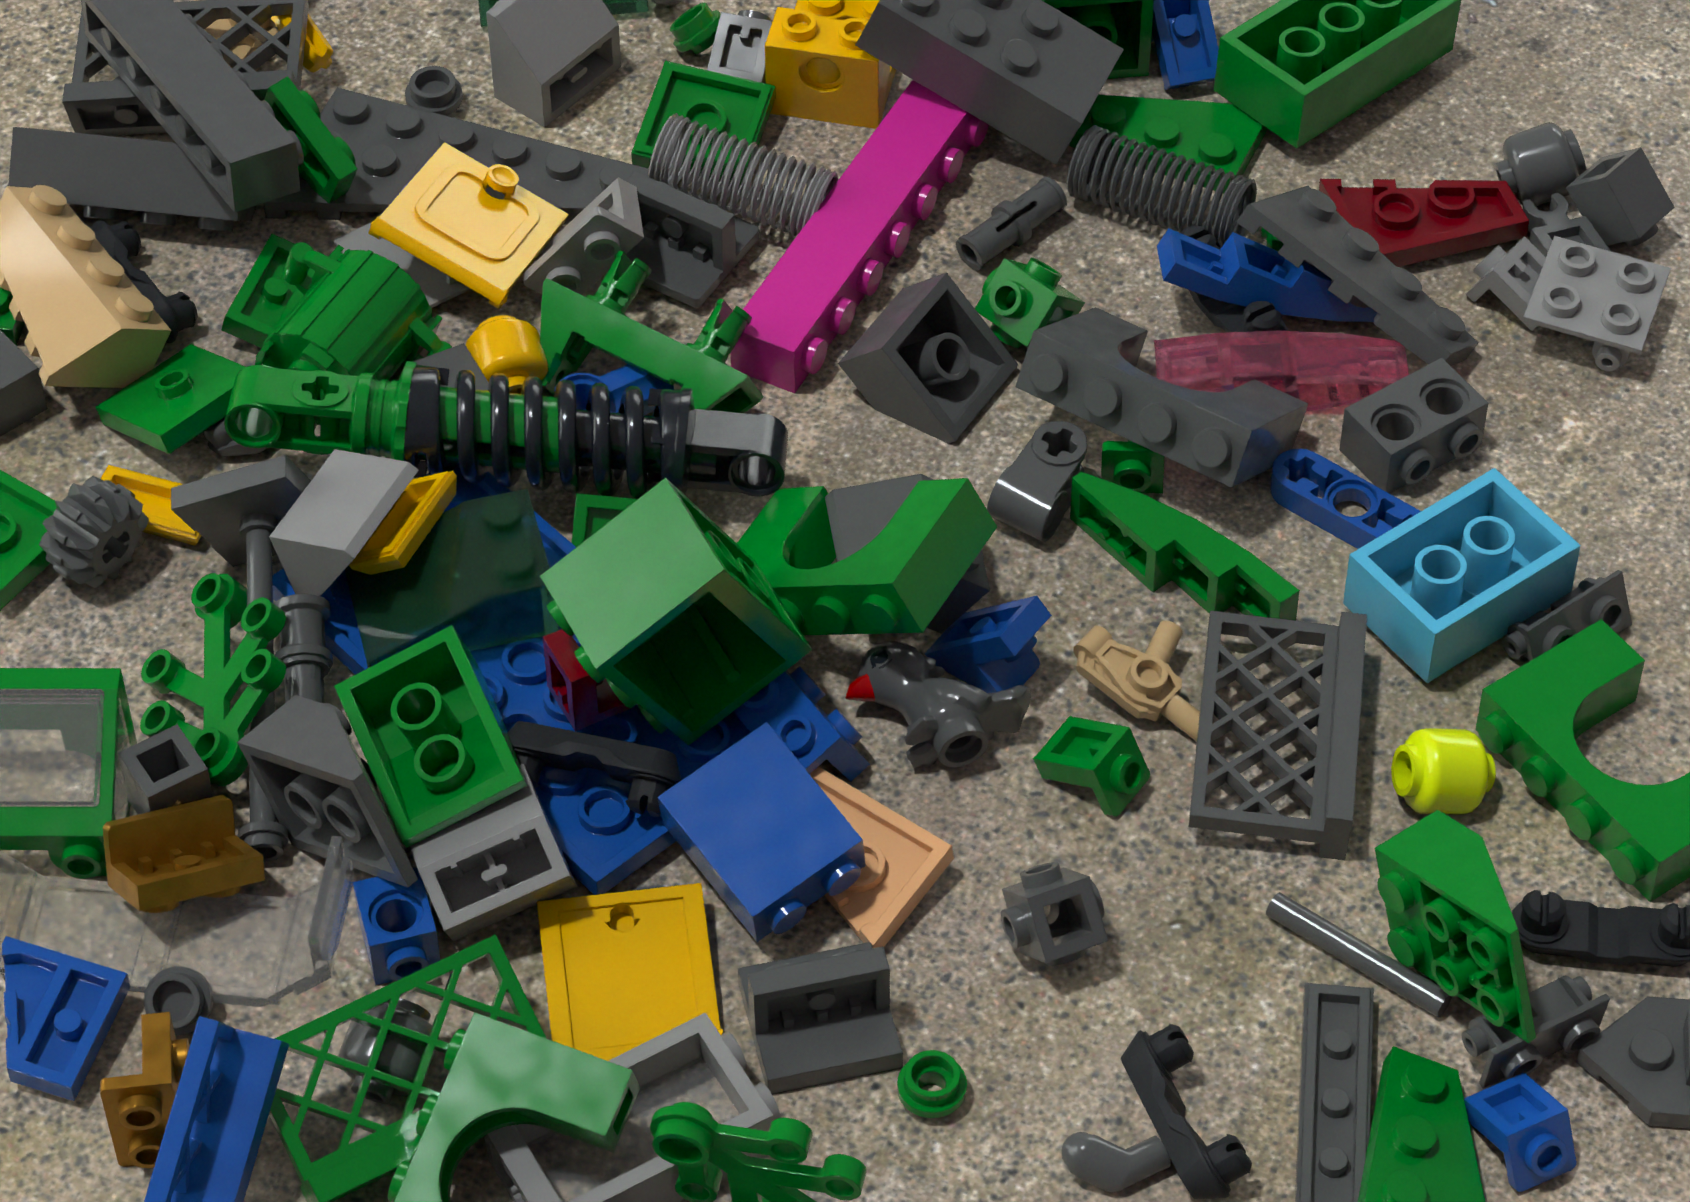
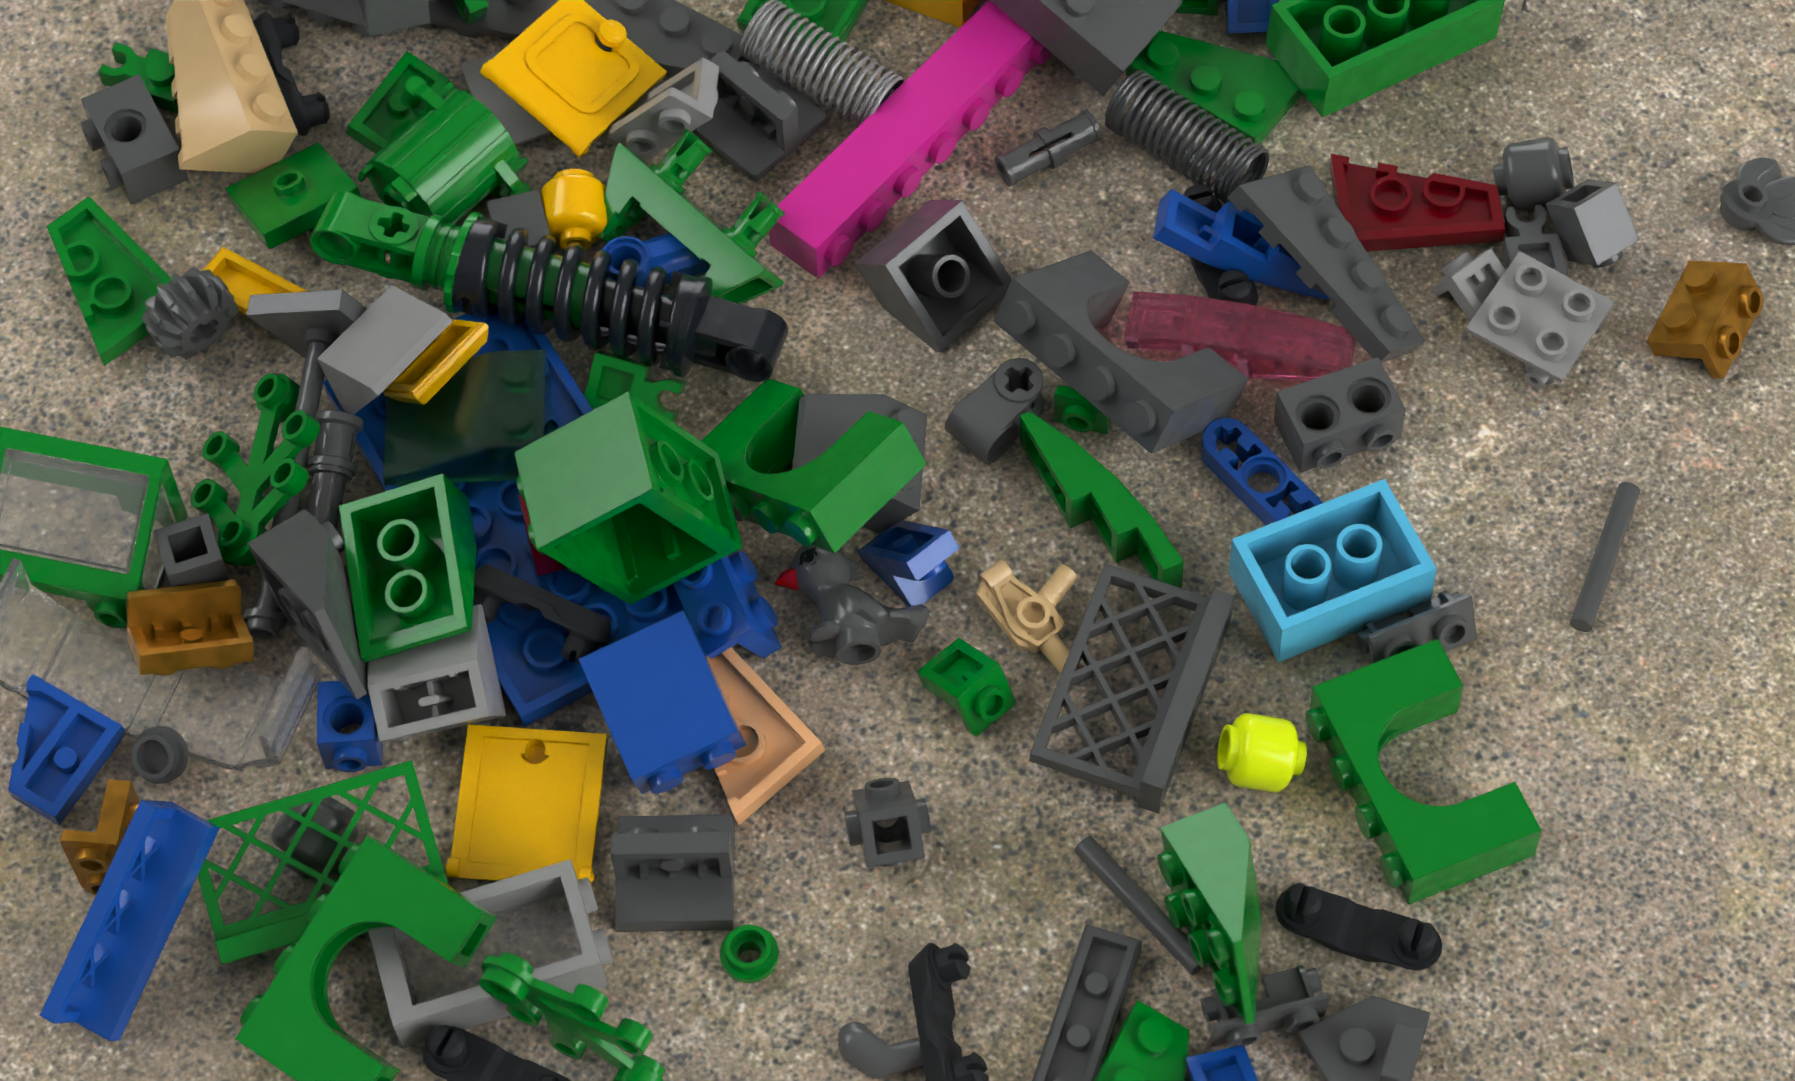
camera: 15 degrees right, 10 degrees up
green brick [975,258,1085,349] -> none

